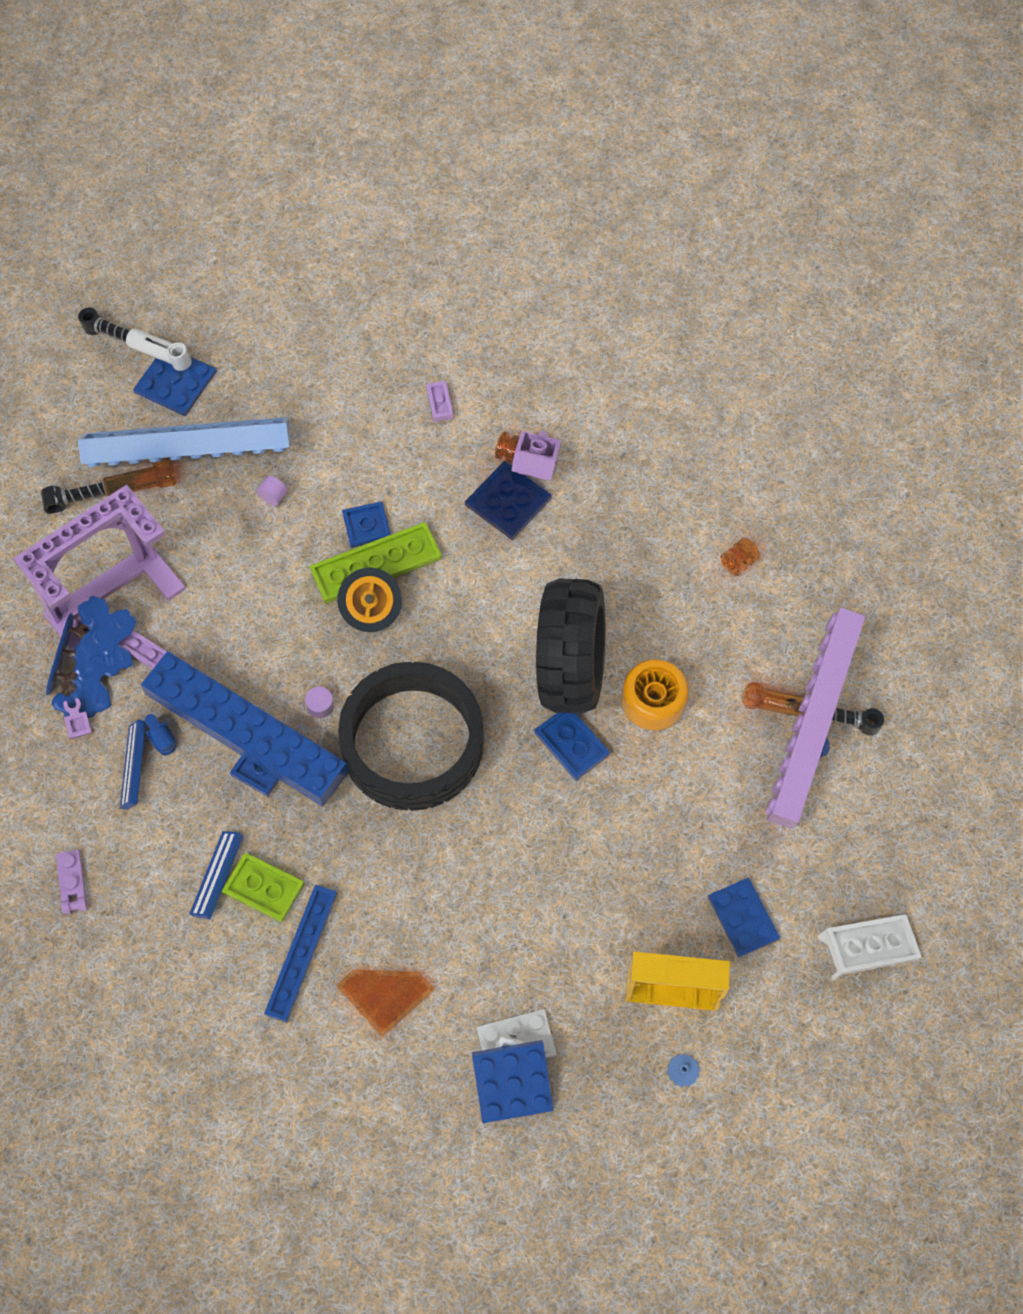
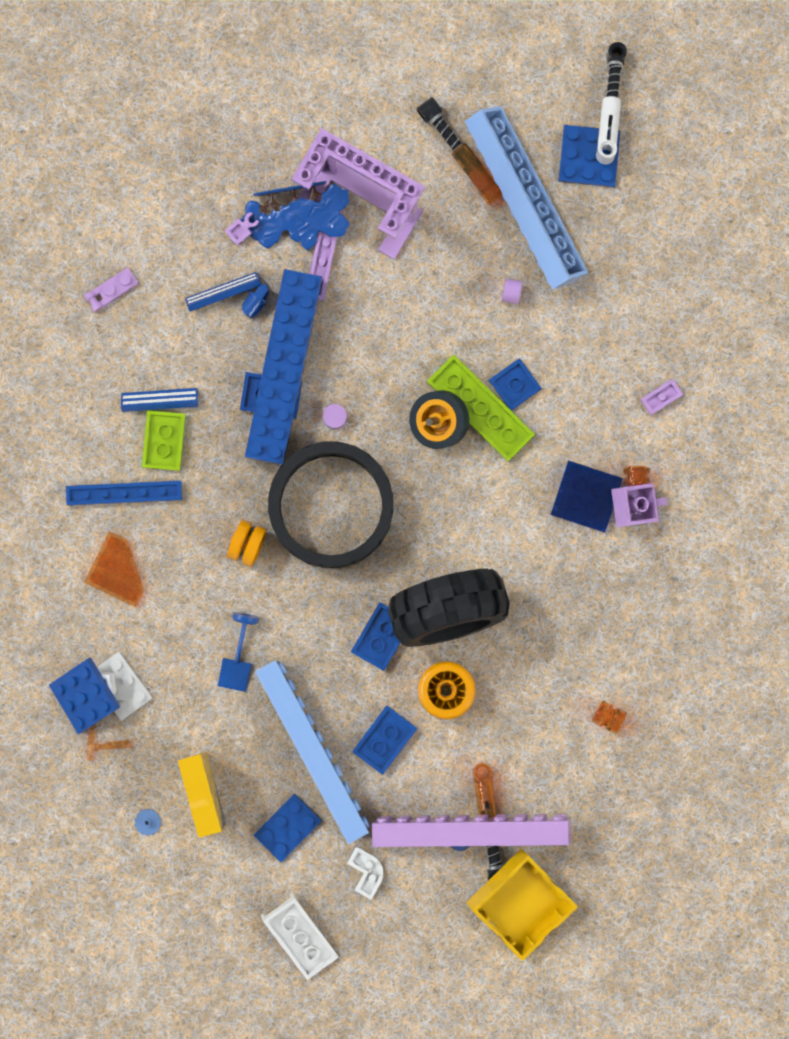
camera: 65 degrees right, 20 degrees up
none -> clear orange piece [87,724,130,761]
none -> blue piece [218,612,259,692]
none -> light orange wheel [226,519,268,568]
none -> light blue brick [255,660,371,844]
none -> white plate [347,846,383,900]
none -> blue plate [352,705,417,775]
none -> yellow tile [466,848,578,962]

